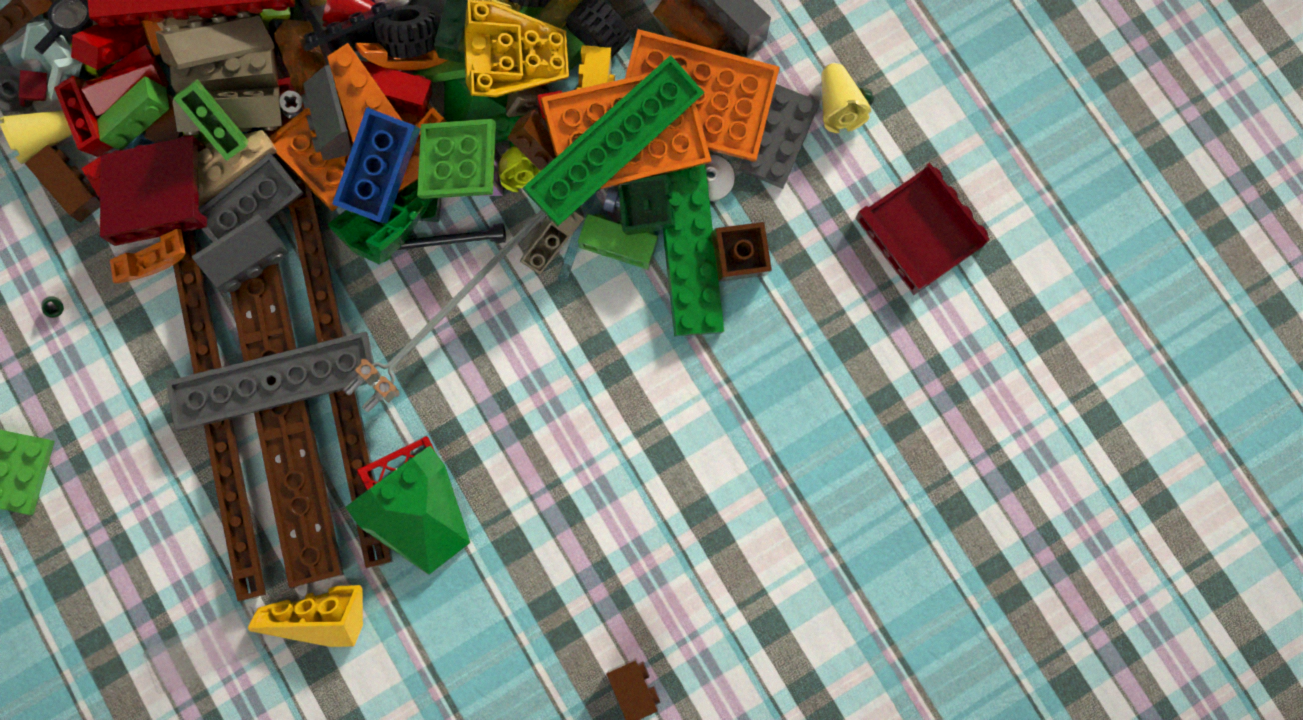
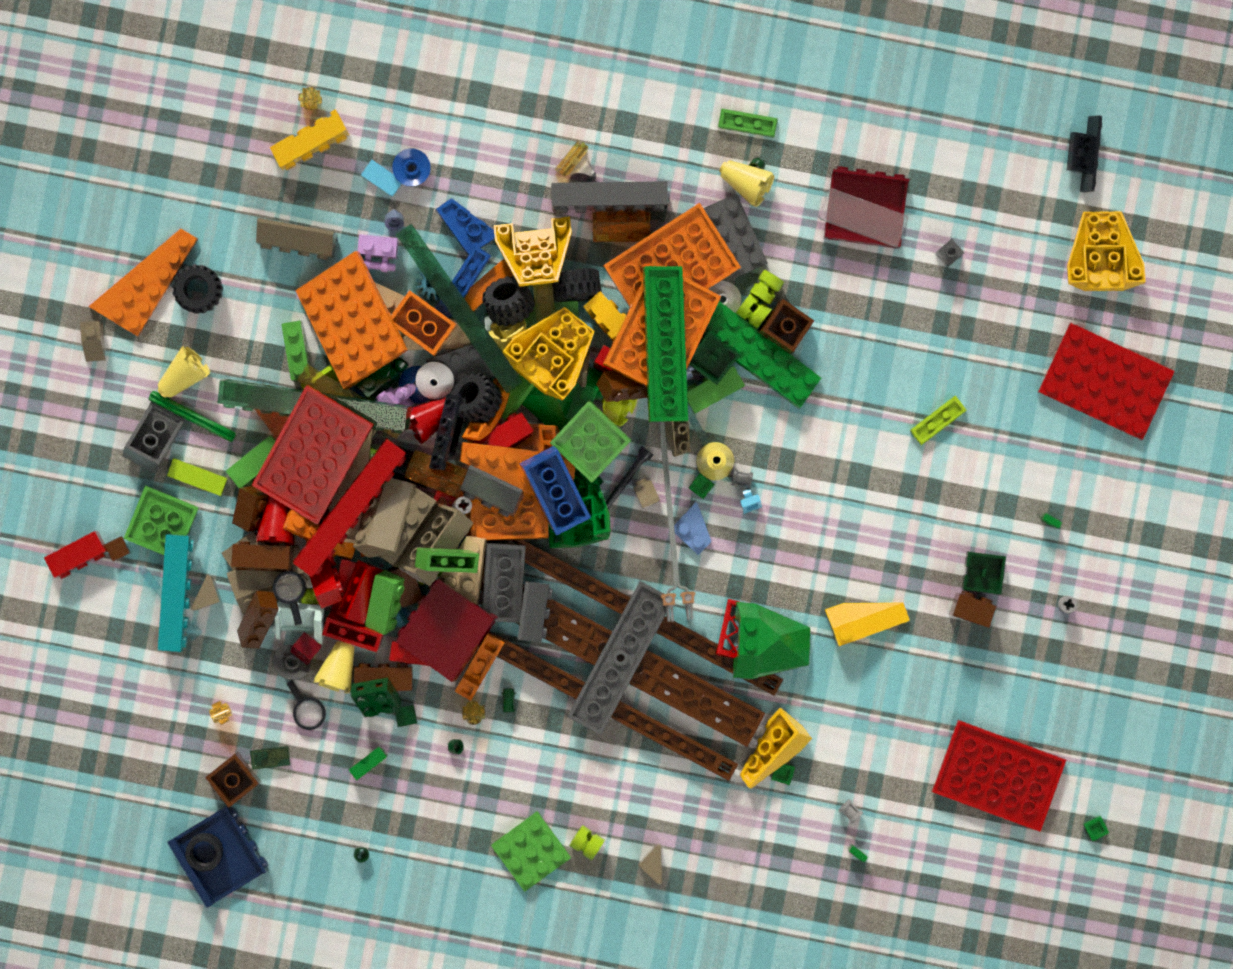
camera: 45 degrees left, 10 degrees up
none -> dark green piece [351,677,402,718]
none -> dark green slope [395,705,417,727]
none -> clear yellow gear [462,701,485,725]
none -> dark green pin [501,688,516,712]
none -> lime wheel [569,825,605,860]
none -> dark tan slope [633,478,660,509]
none -> dark tan slope [638,843,662,884]
none -> medium blue wing [674,502,711,555]
none -> green tile [688,473,715,499]
none -> light yellow cone [696,442,734,480]
none -> bright green tile [718,108,778,138]
none -> dark grey bush [731,469,753,489]
none -> lime wheel [736,293,772,329]
none -> medium azure tile [740,489,762,514]
none -> lime wheel [749,270,785,305]
none -> green tile [771,764,795,786]
none -> clear piece [819,188,908,247]
none -> yellow wedge [825,602,910,646]
none -> lime tile [909,395,967,445]
none -> dark grey brick [935,239,964,267]
none -> dark green piece [962,551,1006,595]
none -> red plate [1038,322,1175,441]
none -> green tile [1040,513,1063,529]
none -> black bracket [1066,115,1102,193]
none -> yellow wedge [1067,211,1146,291]

